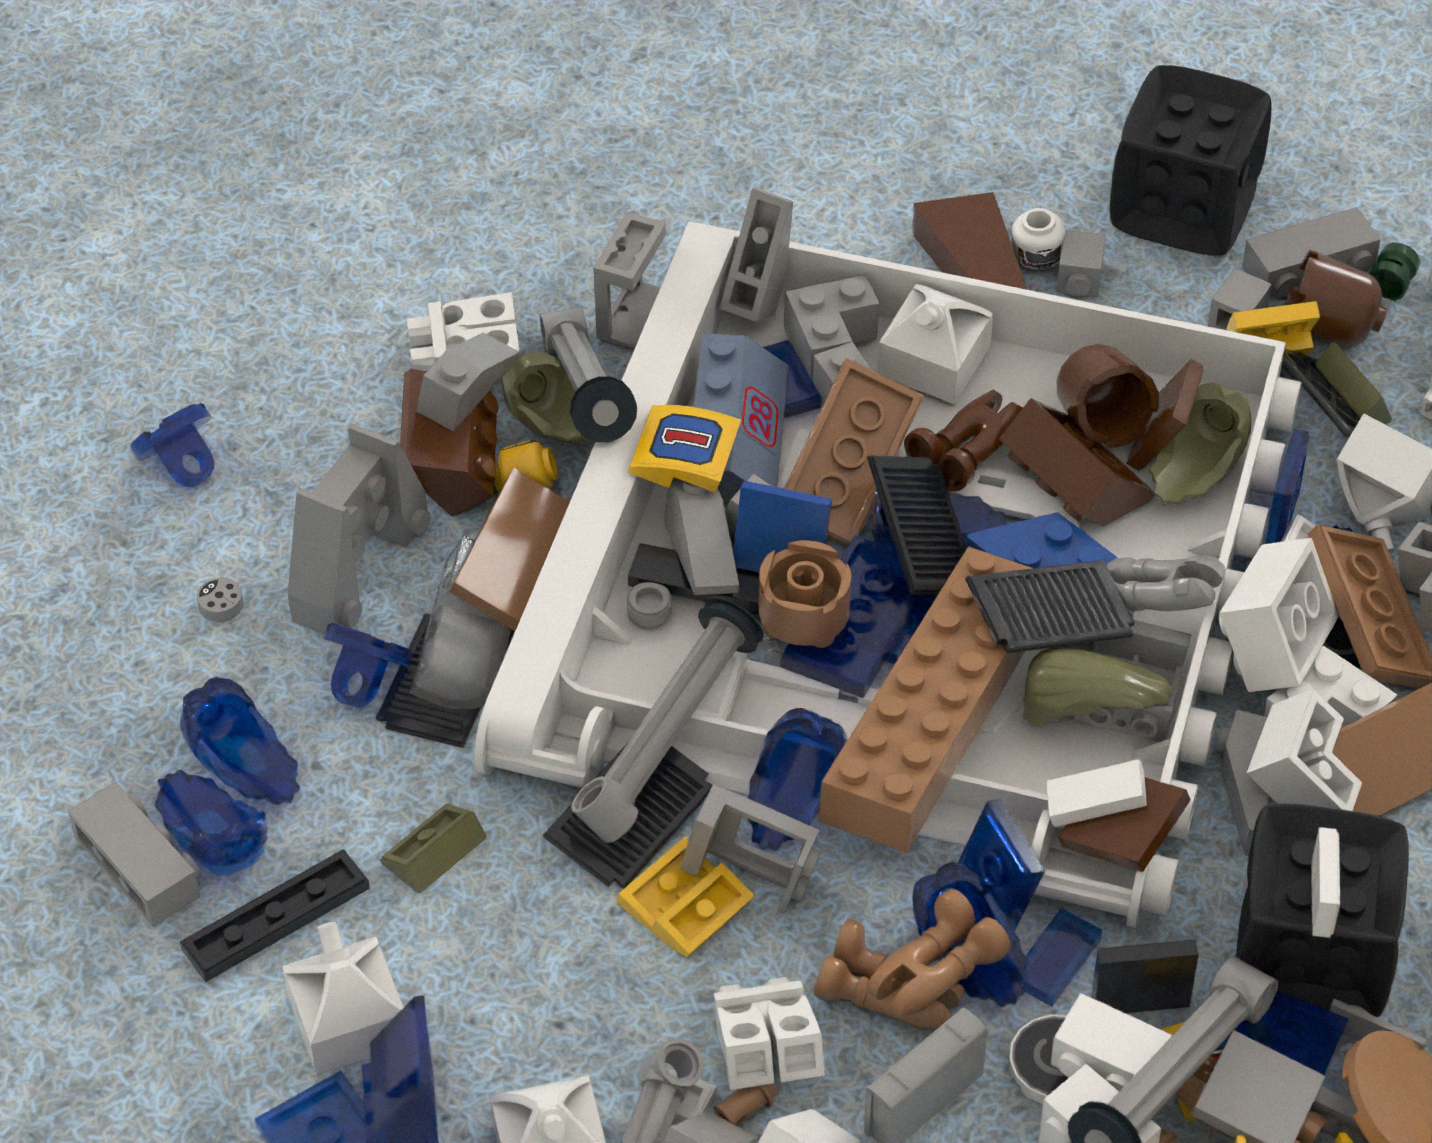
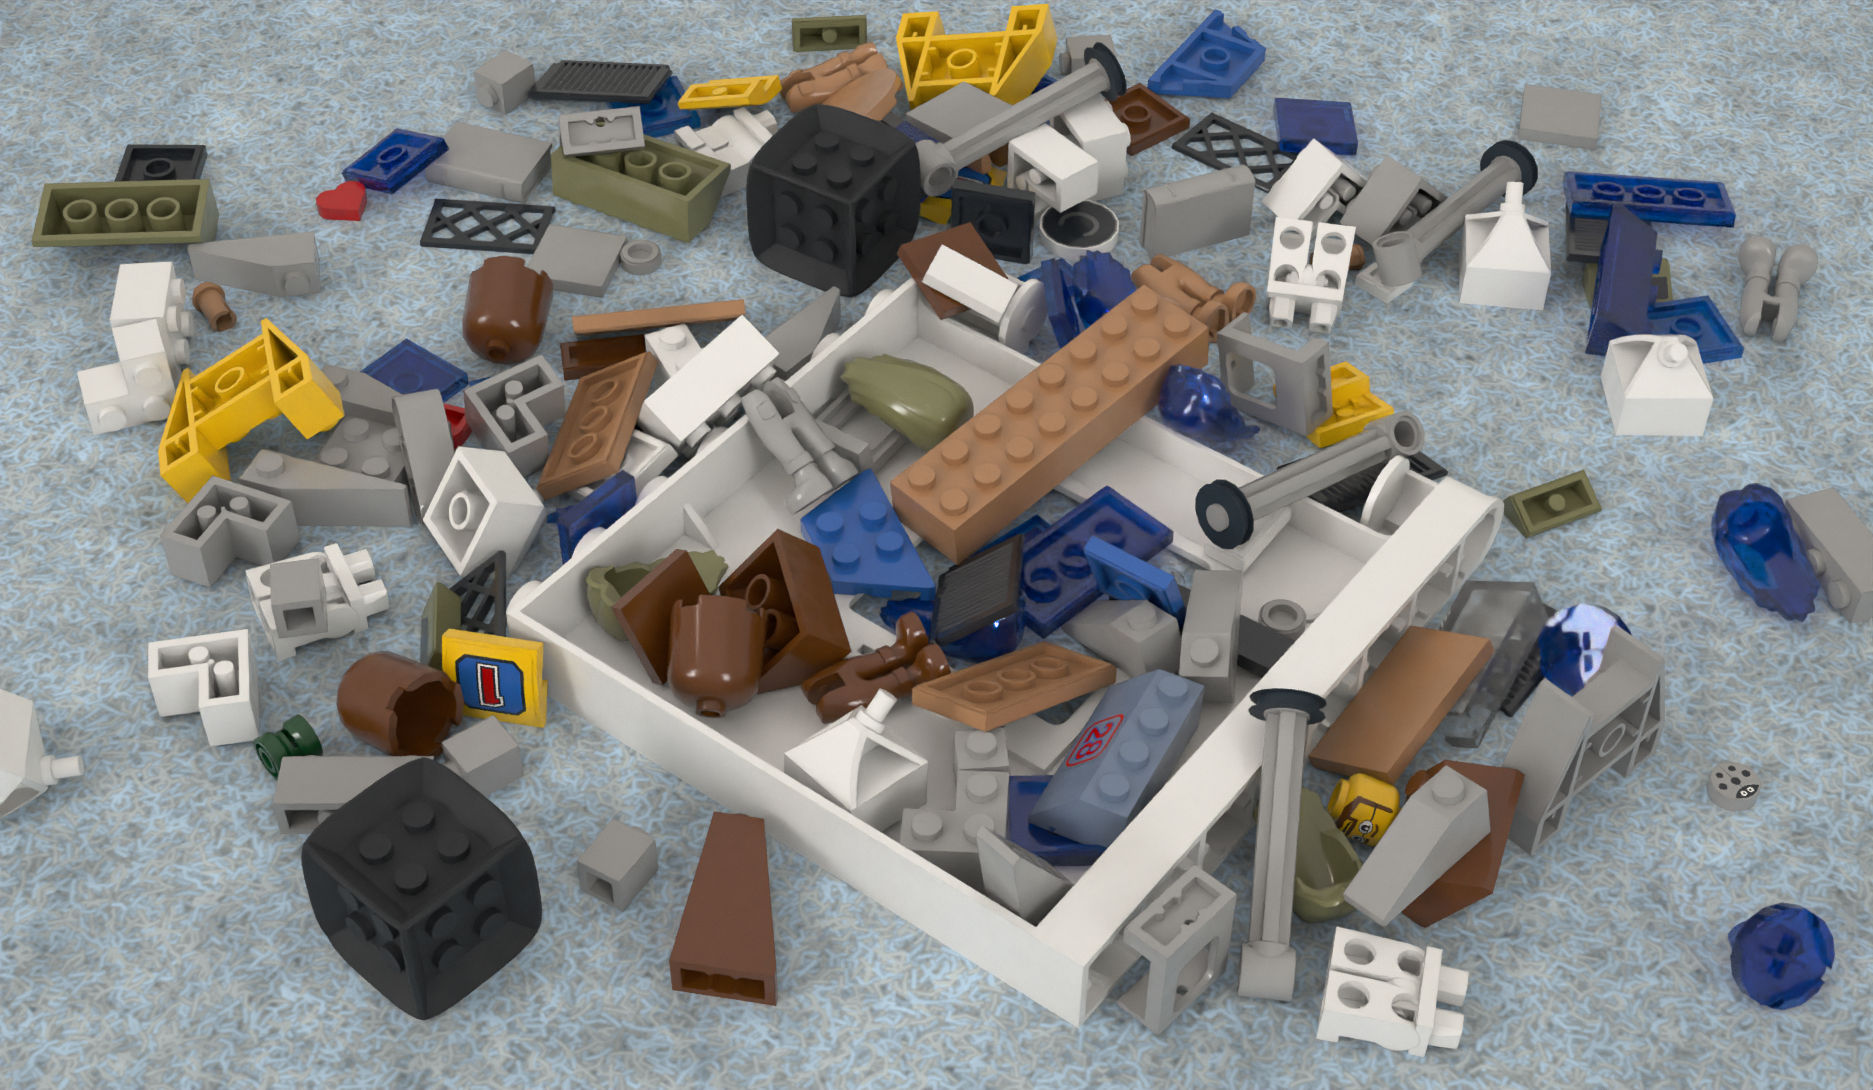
camera: 160 degrees left, 5 degrees down
clear blue hair [180,676,300,805] -> none
black tile [180,849,370,982] -> none
slope [627,405,741,493] -> none
medium nougat brick [759,540,851,648] -> none
medium nougat piece [866,889,1011,1018] -> none
black window [965,560,1135,653] -> none
white head [1012,208,1065,270] -> none
white brick [1246,688,1362,811] -> none
white tile [1312,827,1340,938] -> none

